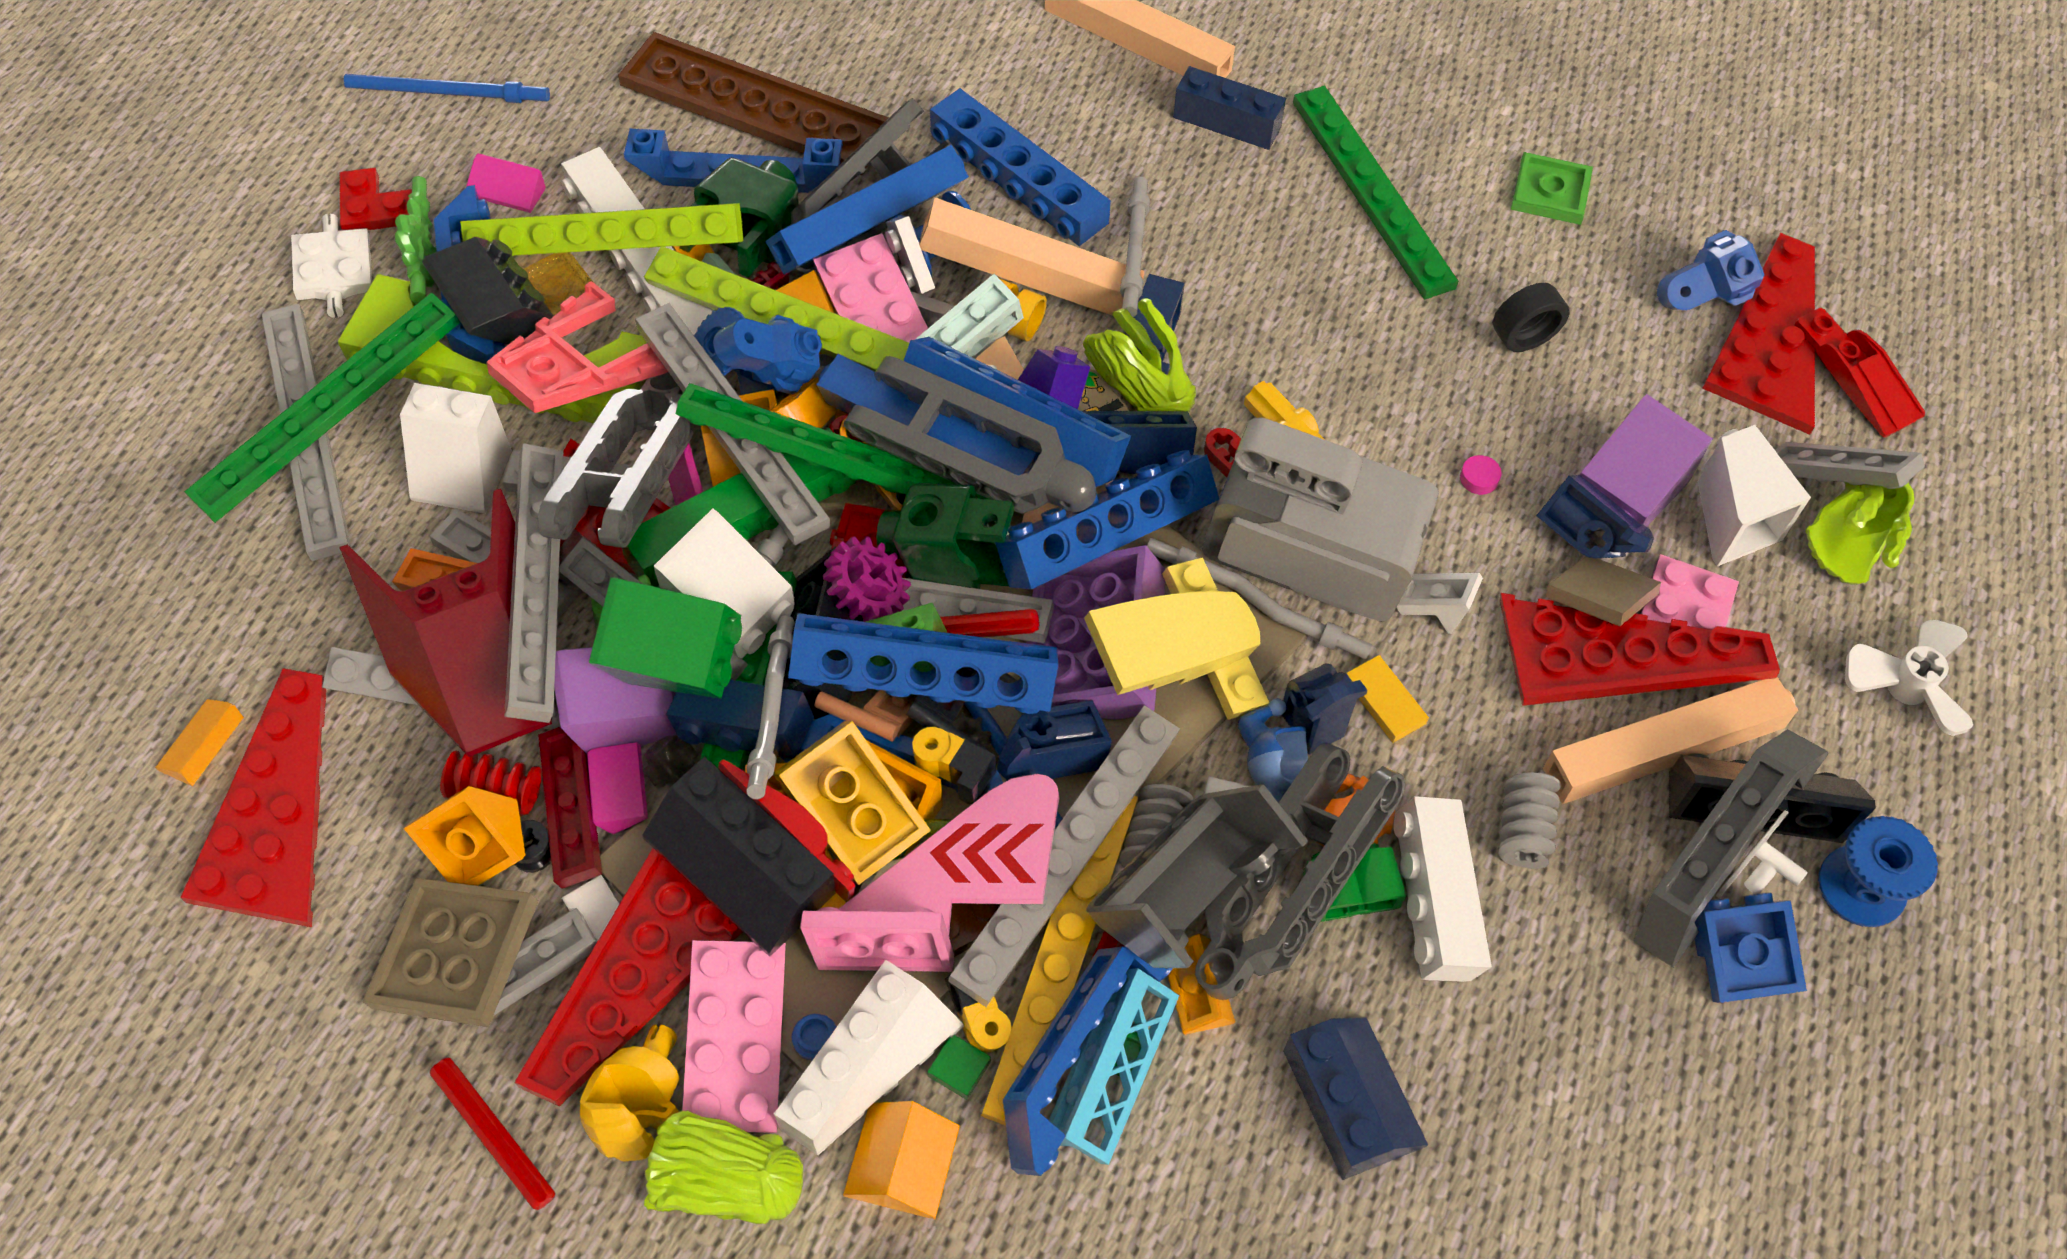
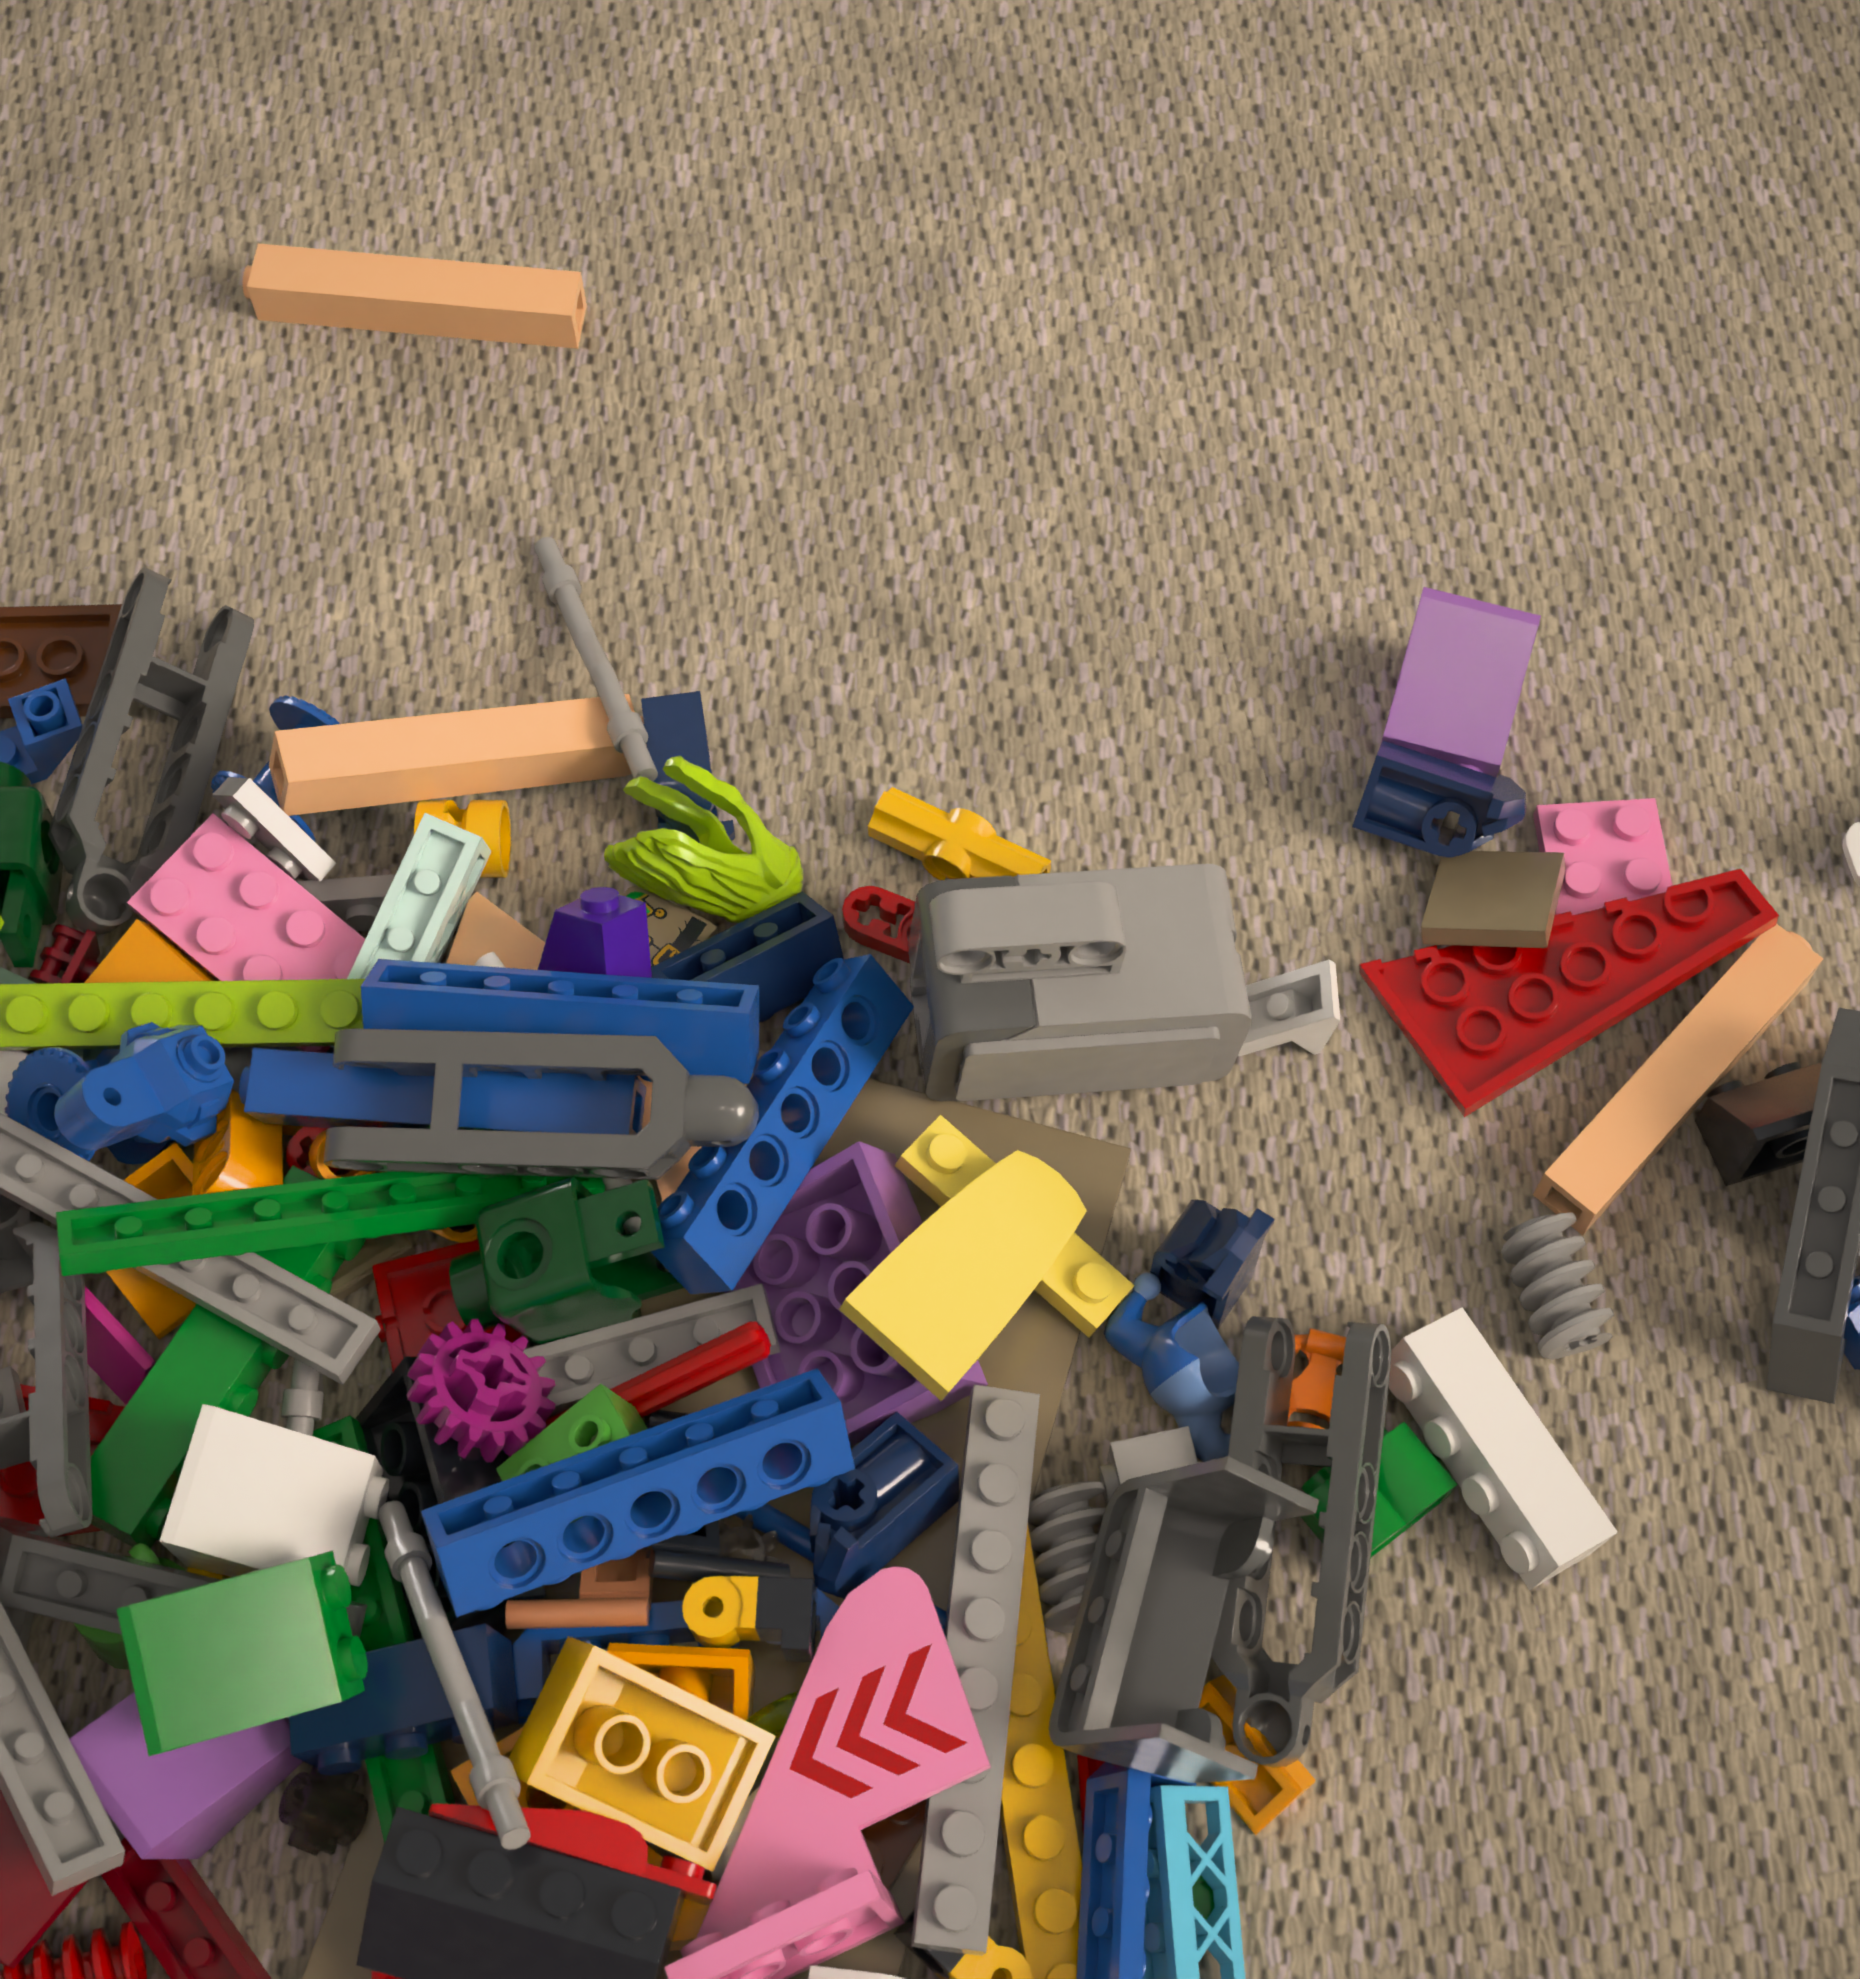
camera: 25 degrees left, 5 degrees up
dark pink slope [587,742,648,834] -> none
blue brick [765,145,969,275] -> none
blue brick [930,88,1111,246] -> none
light grey bar [1147,538,1372,659] -> none
dark blue brick [1173,66,1286,150] -> none
dark blue slope [1283,1017,1428,1180] -> none
green plate [1293,85,1459,300] -> none
yellow tile [1347,655,1429,743] -> none
dark pink tile [1460,455,1502,495] -> none
black tyre [1492,283,1570,352] -> none
bright green tile [1511,152,1593,225] -> none
piece [1657,230,1765,310] -> none
white slope [1697,425,1811,566] -> none
red wing [1702,233,1815,435] -> none
light grey plate [1775,442,1925,489] -> none
red piece [1795,308,1925,438] -> none
lime hair [1805,482,1915,585] -> none

